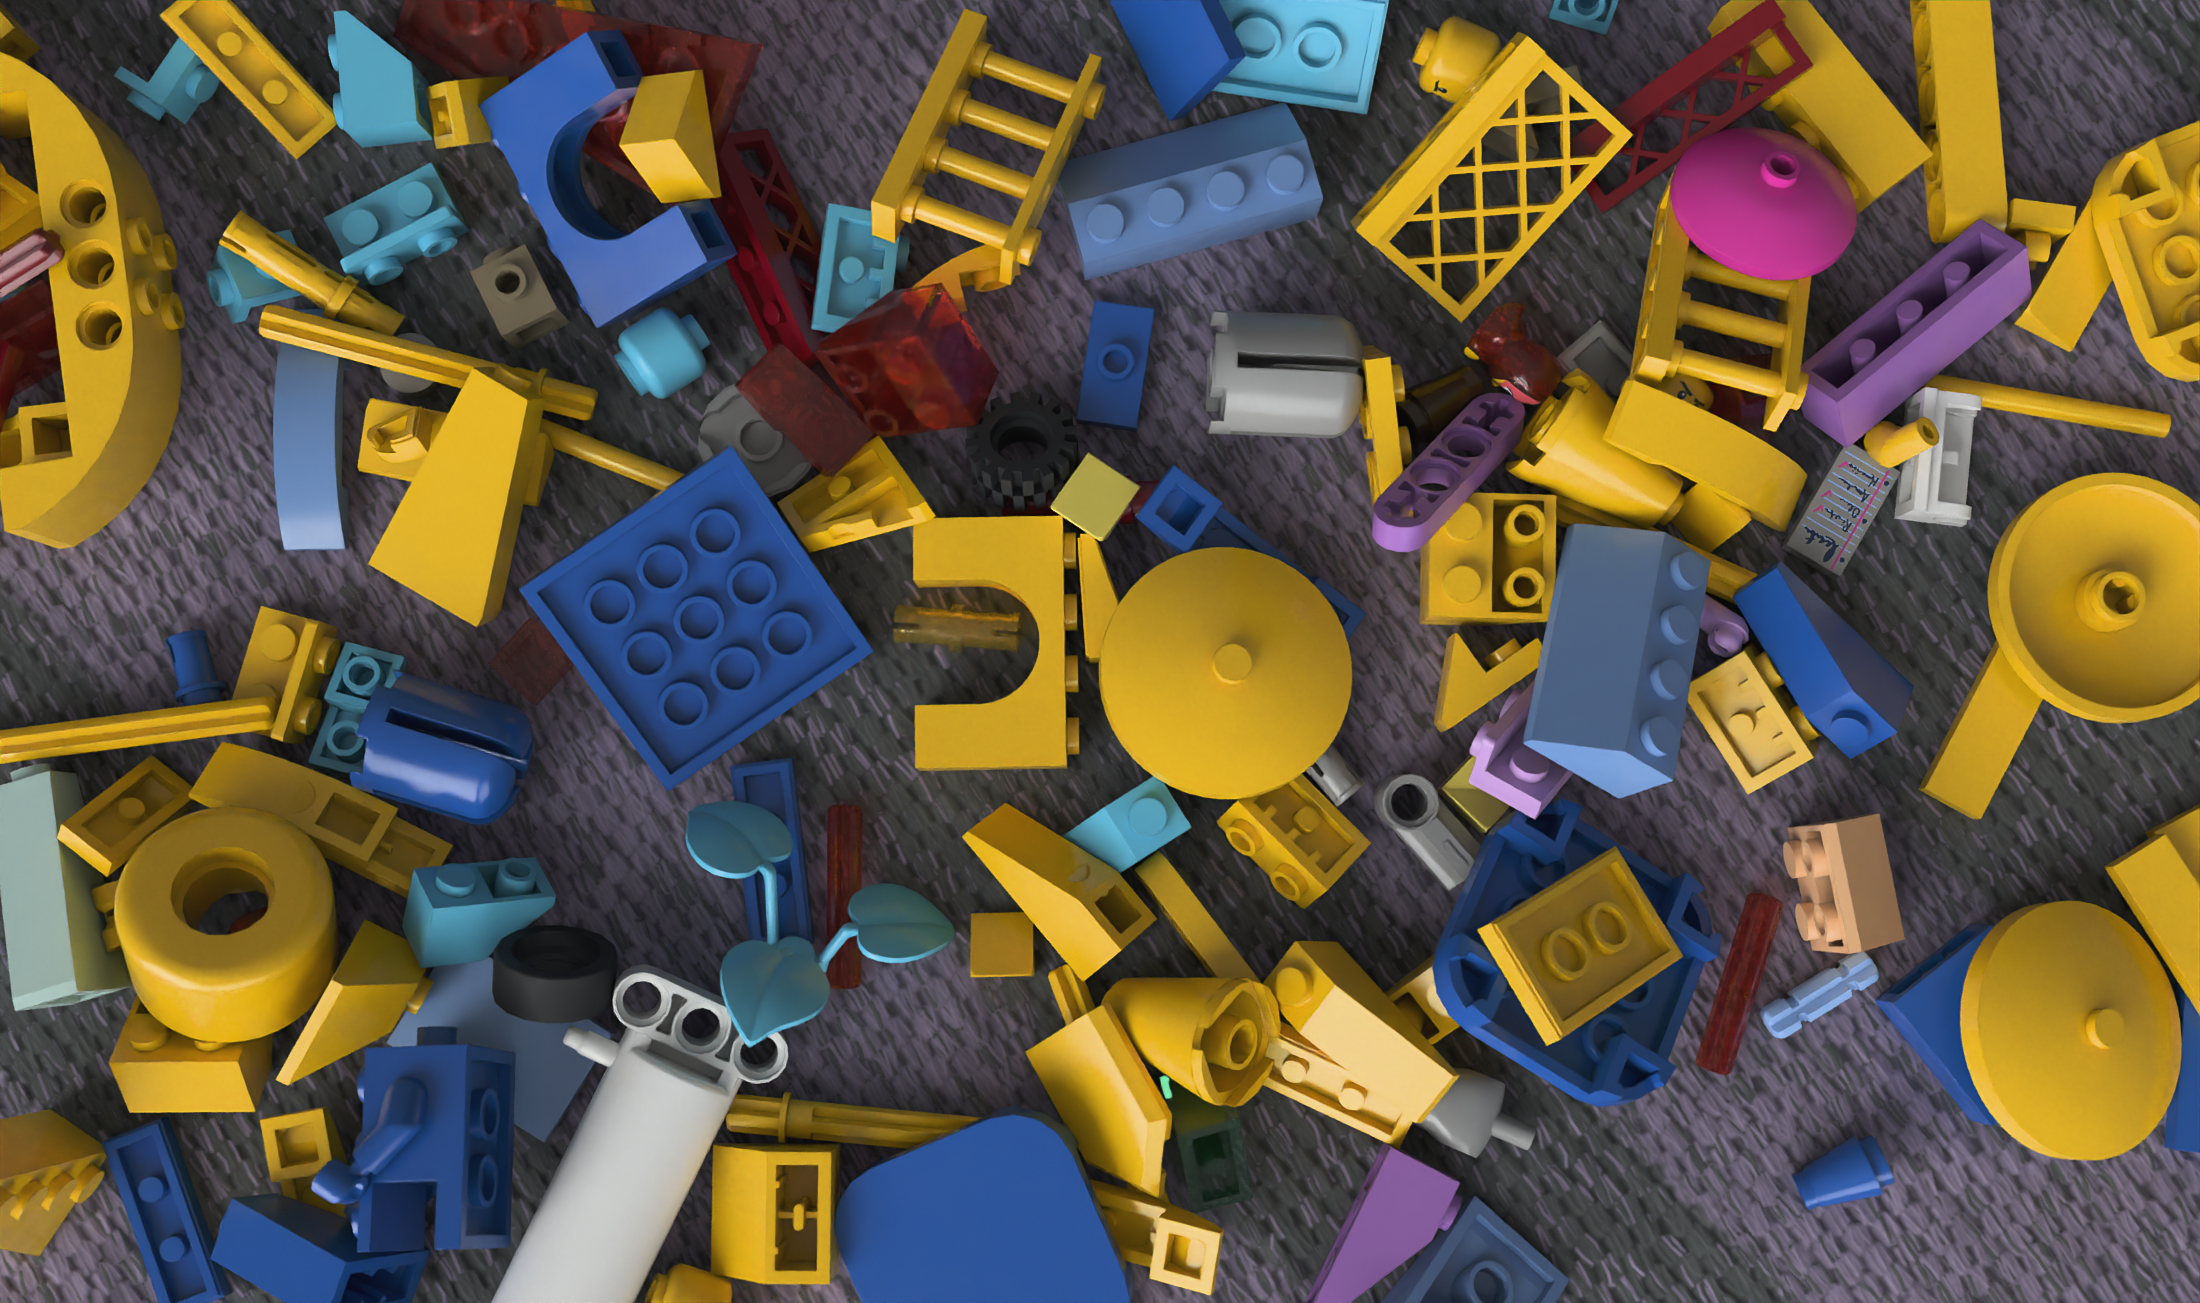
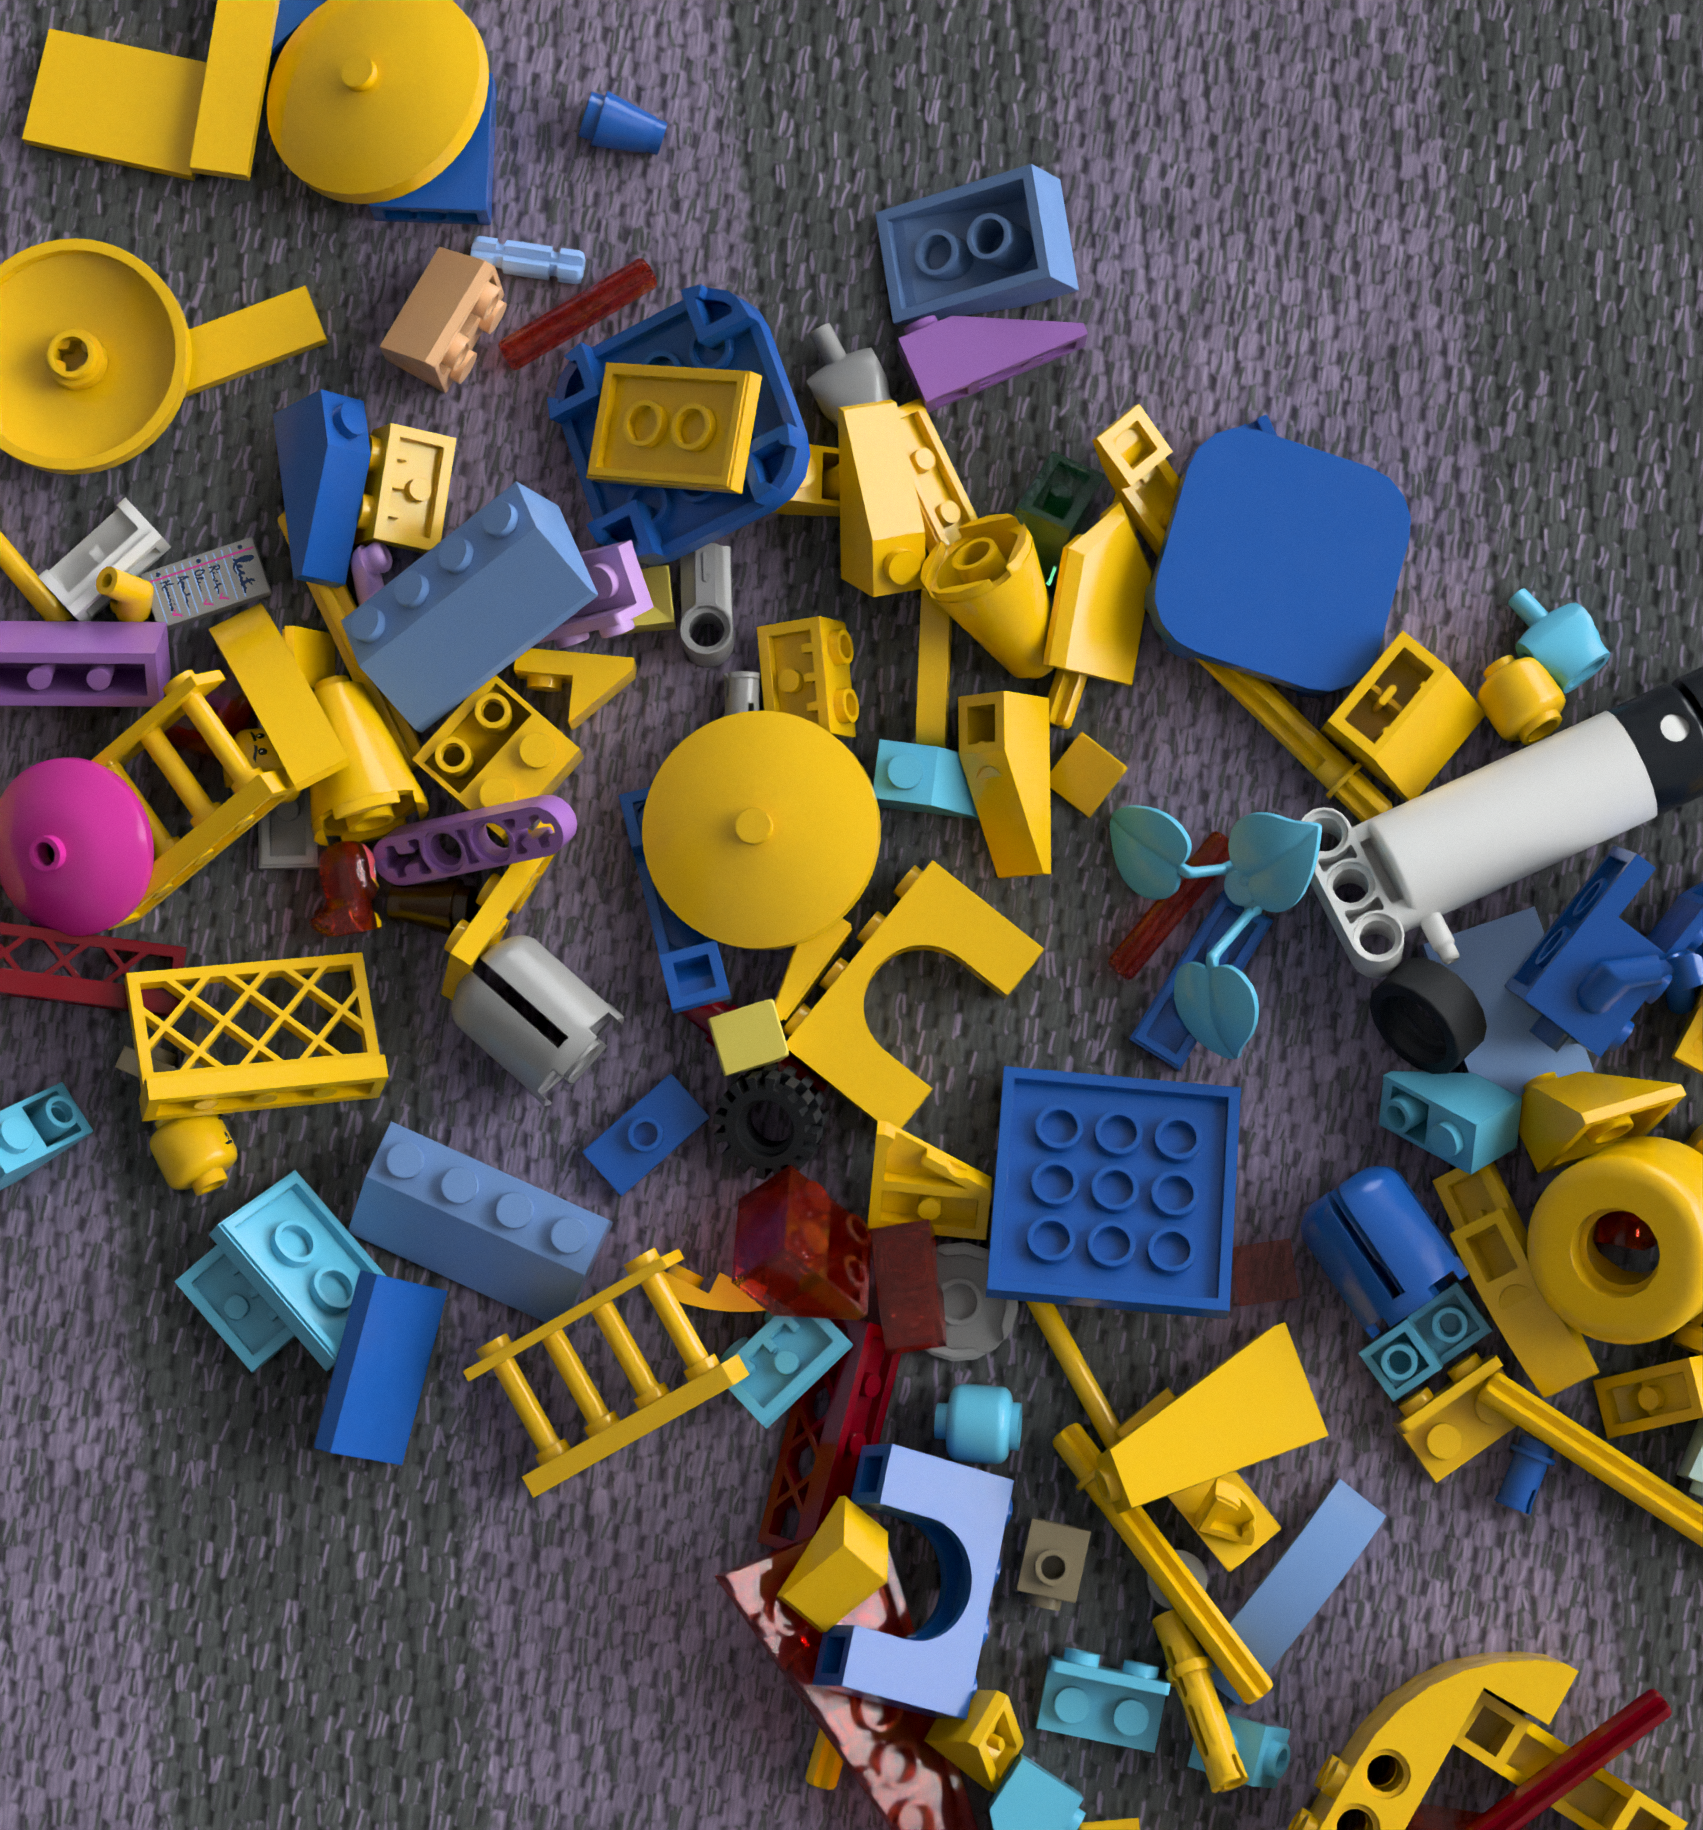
camera: 145 degrees left, 0 degrees up
clear yellow pin [893,603,1022,653] -> none

